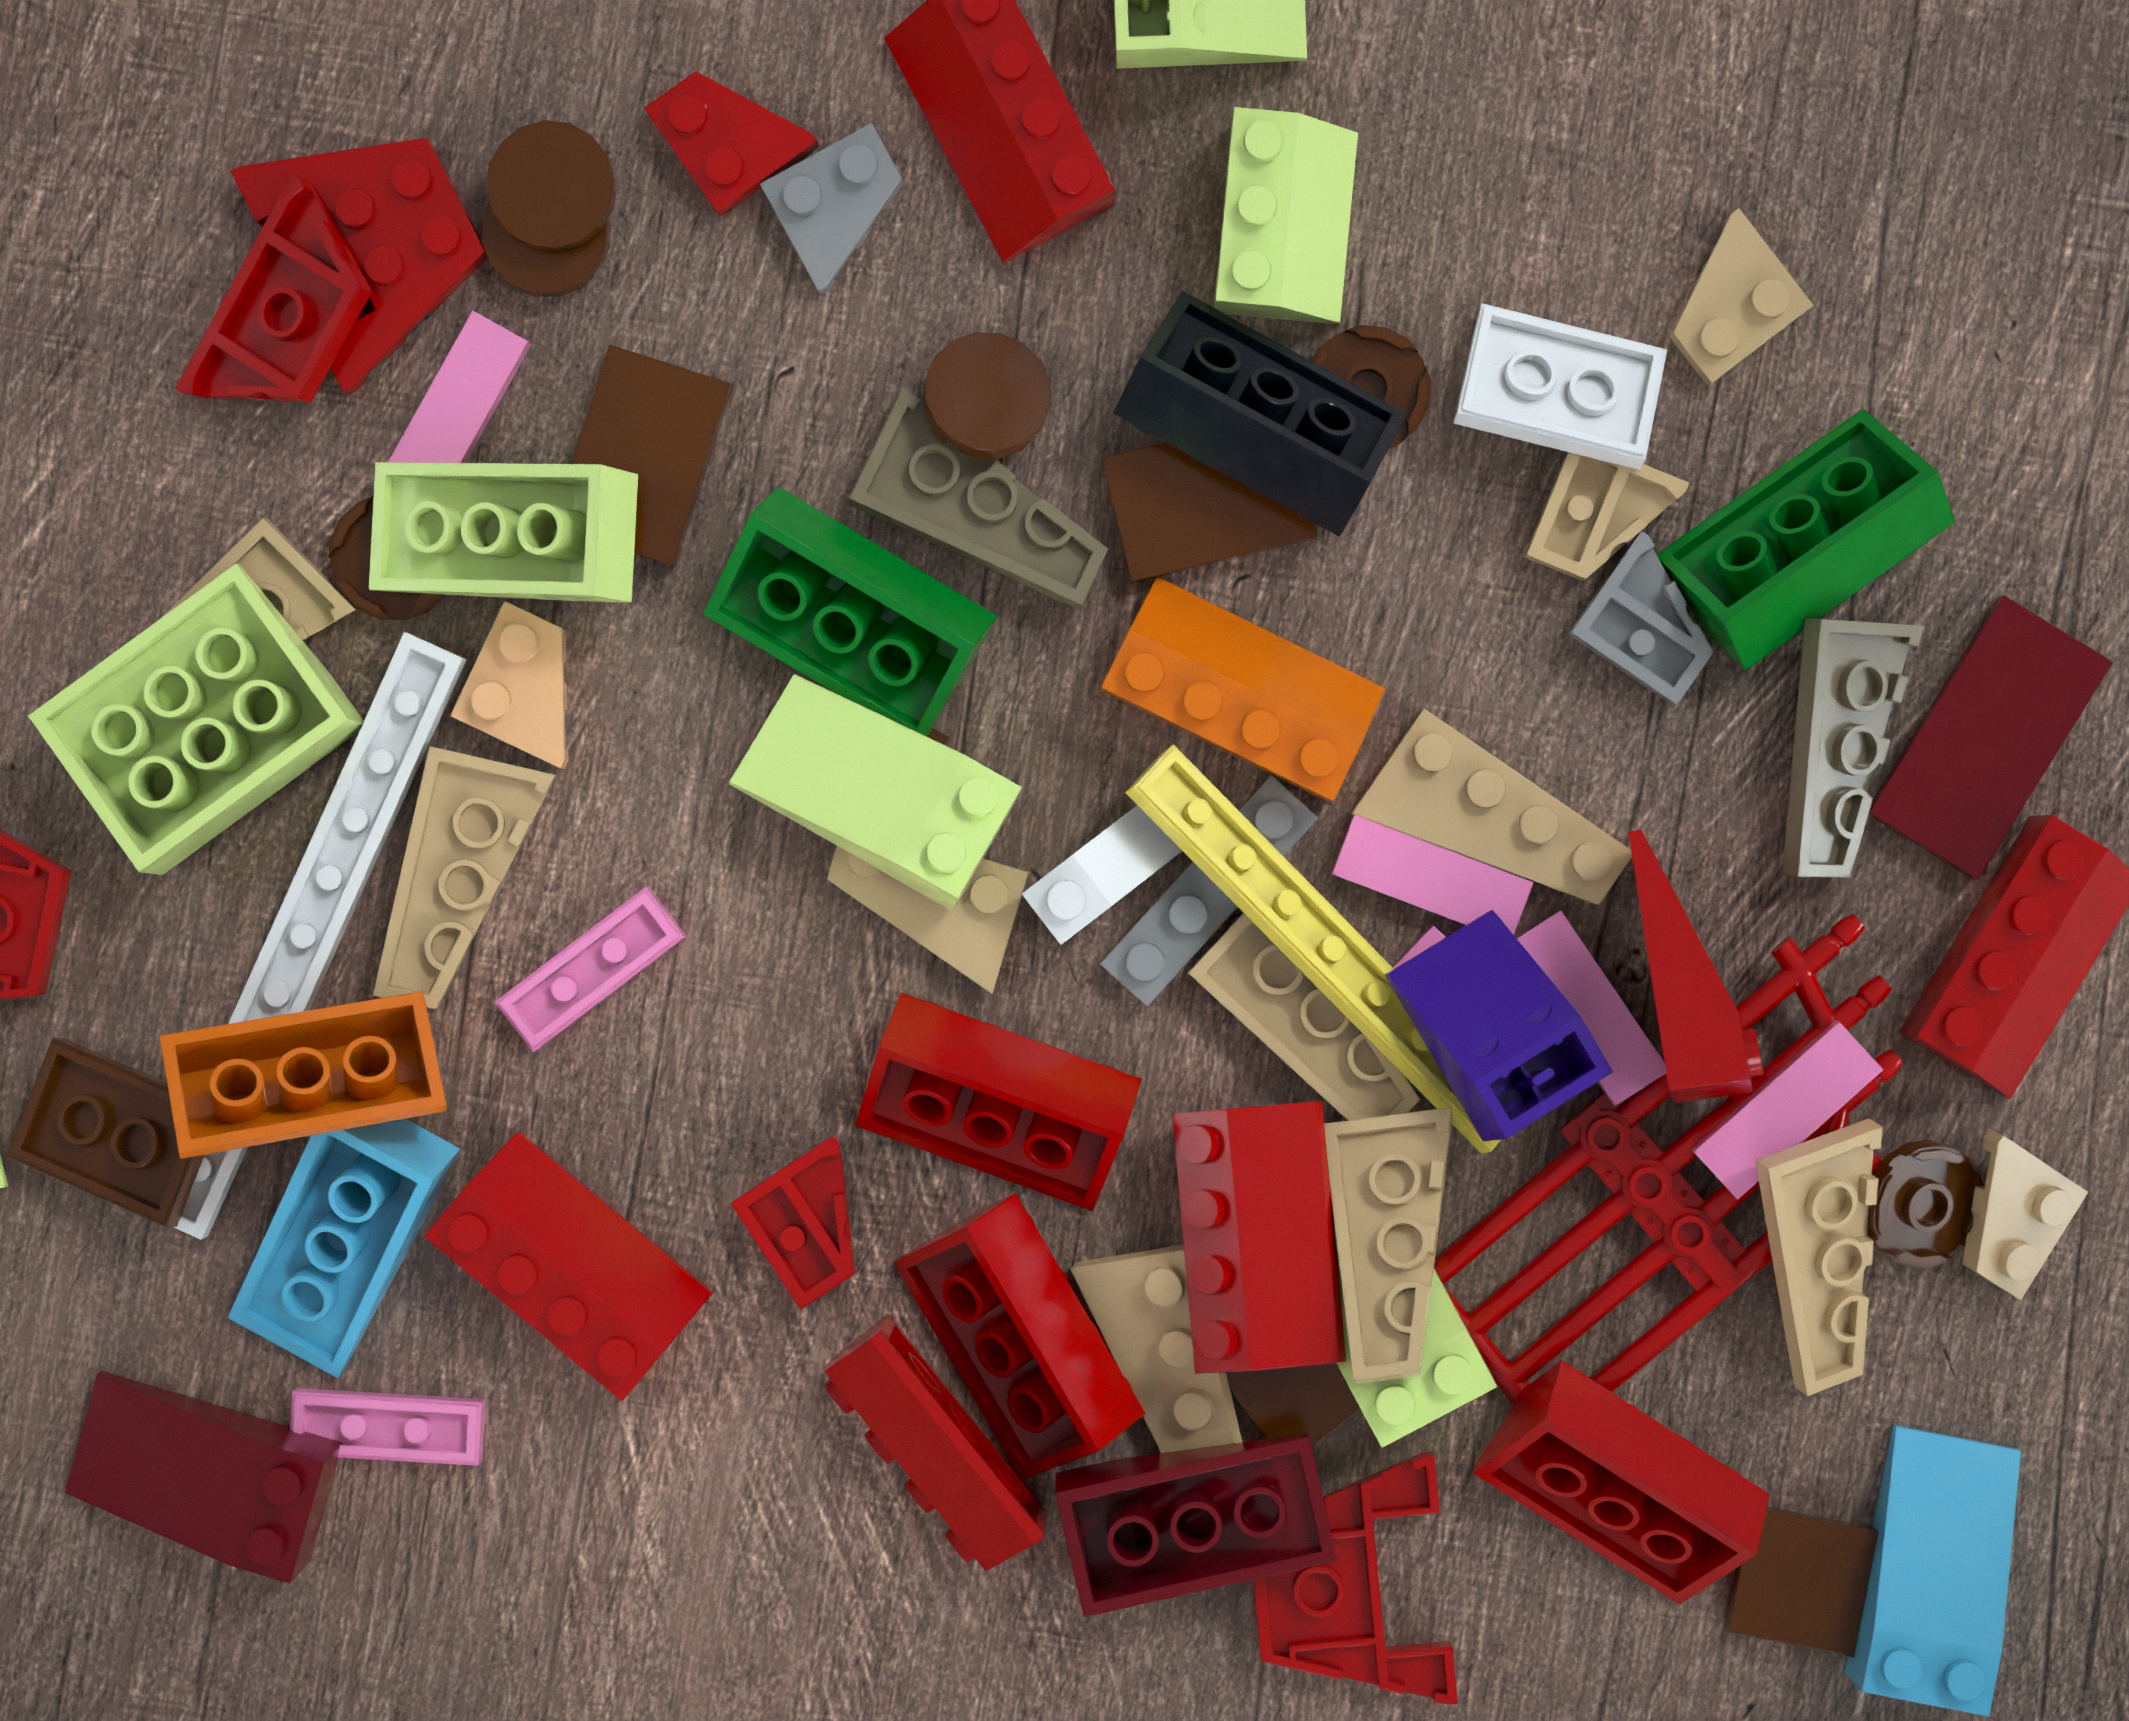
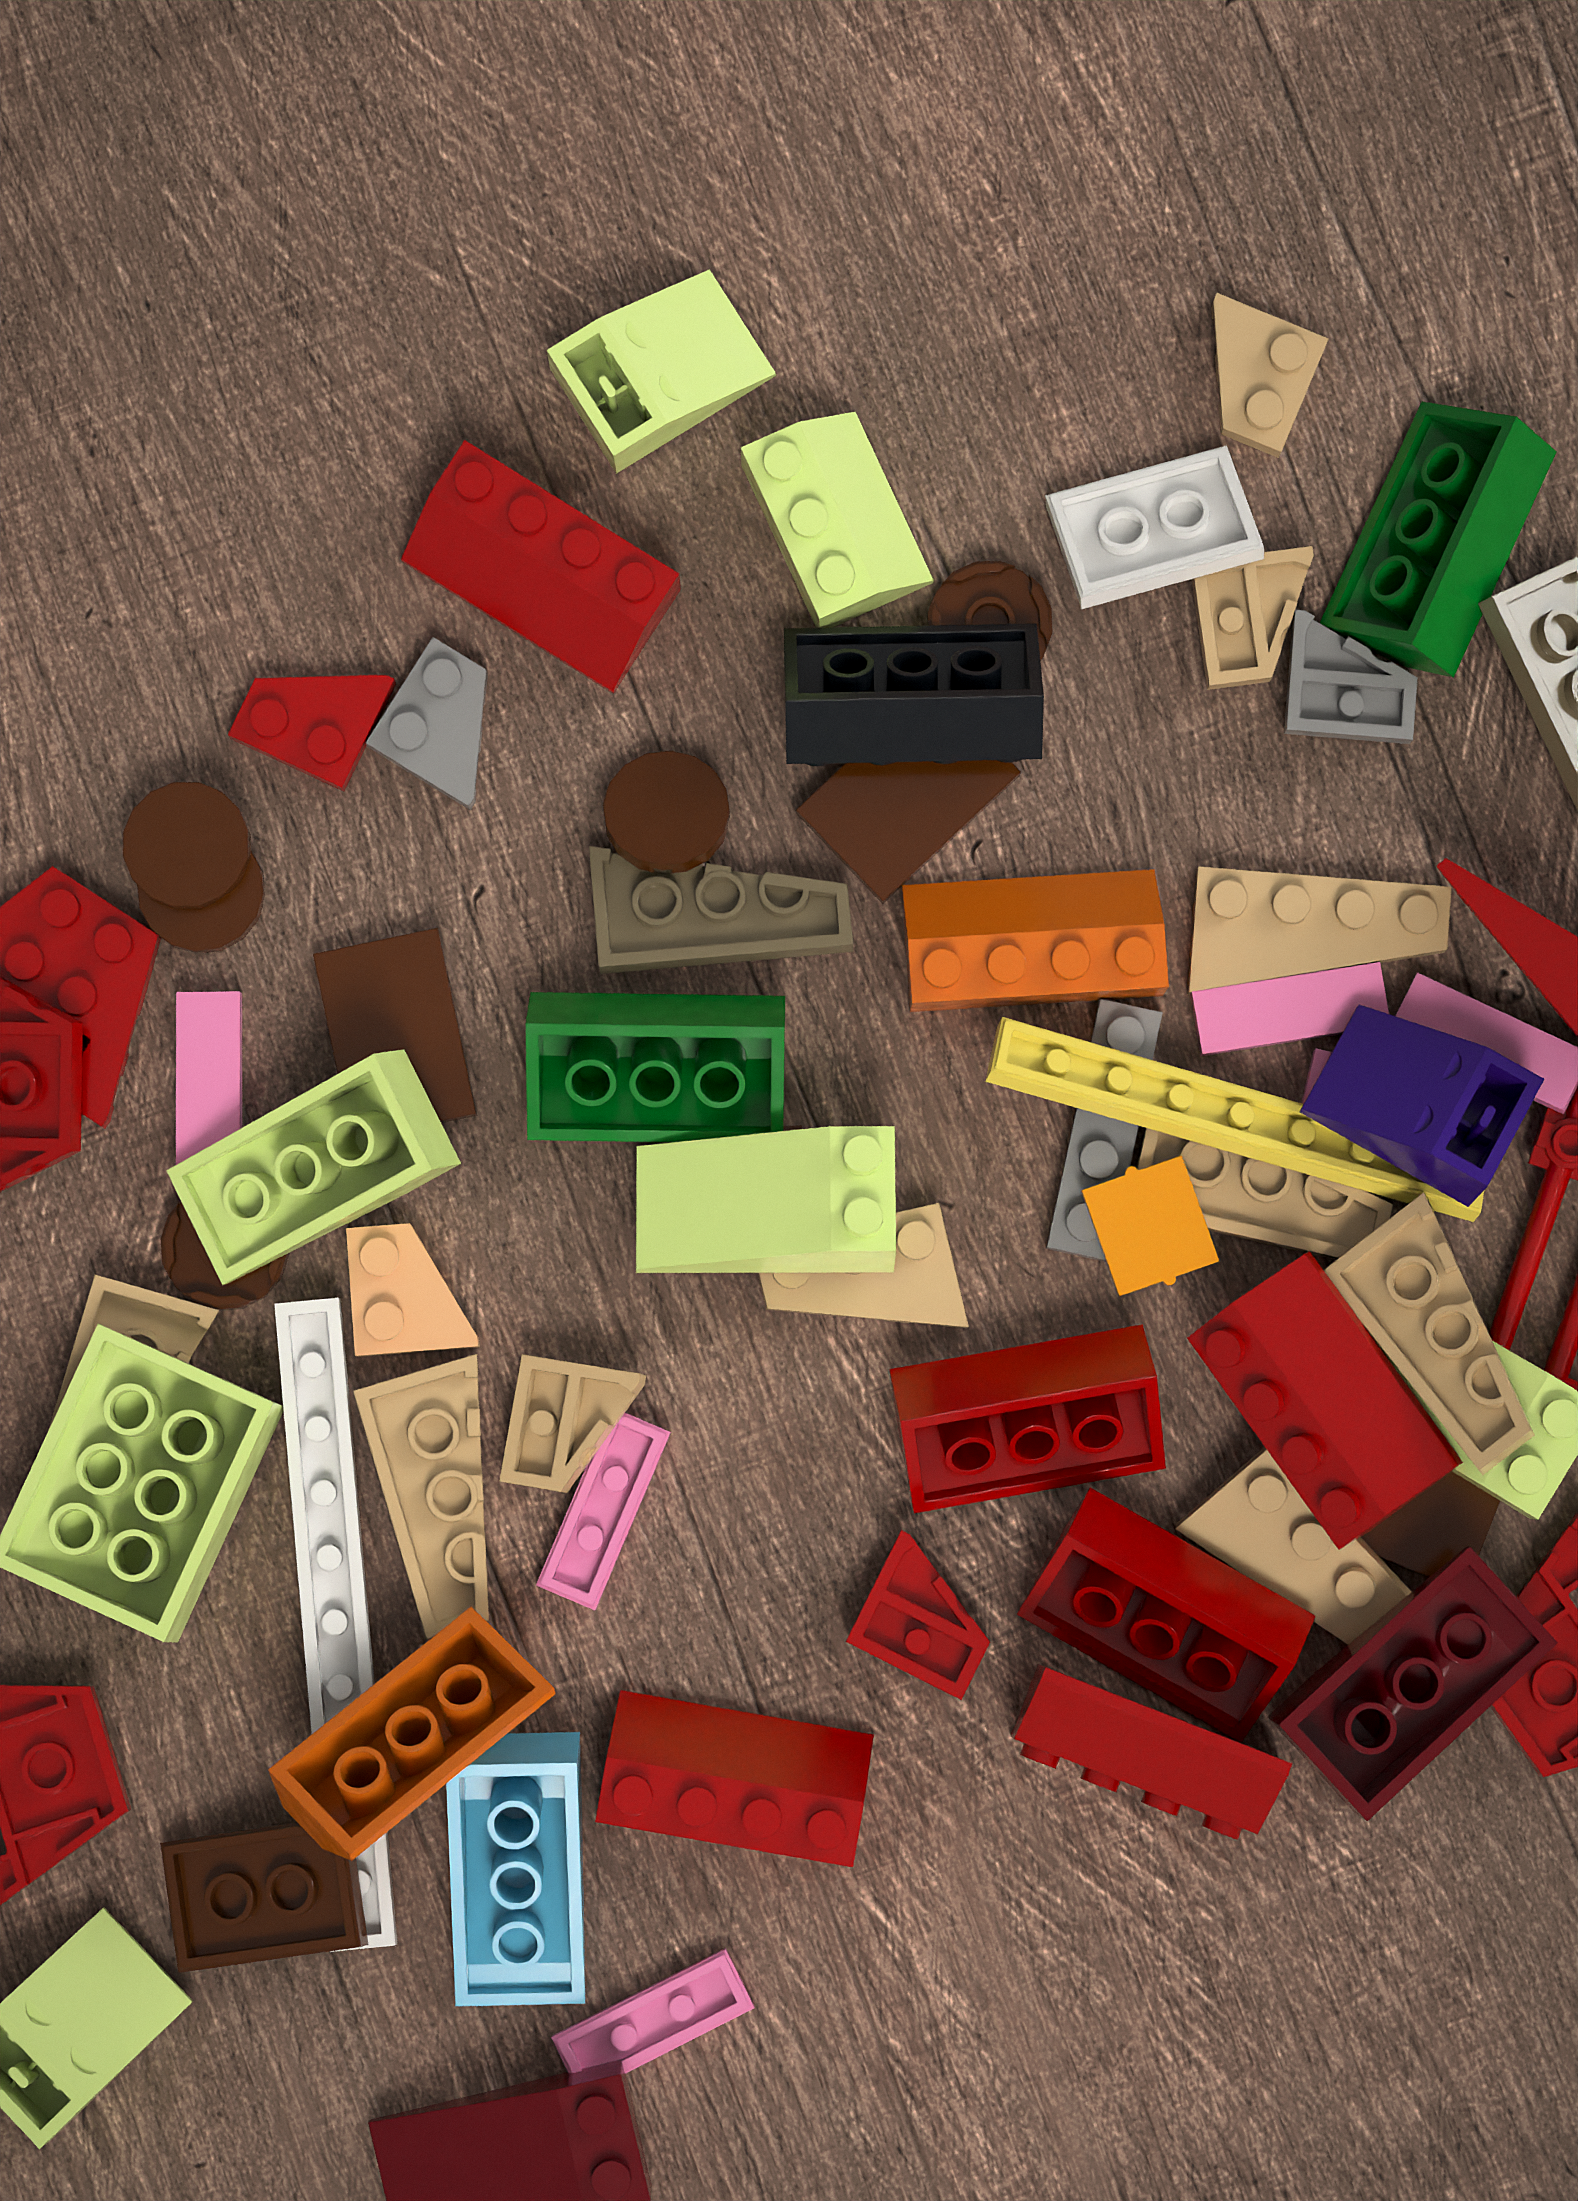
camera: 30 degrees left, 5 degrees down
white slope [1022,805,1182,945] -> none
none -> tan wing [499,1354,646,1493]
none -> light orange piece [1081,1155,1219,1297]

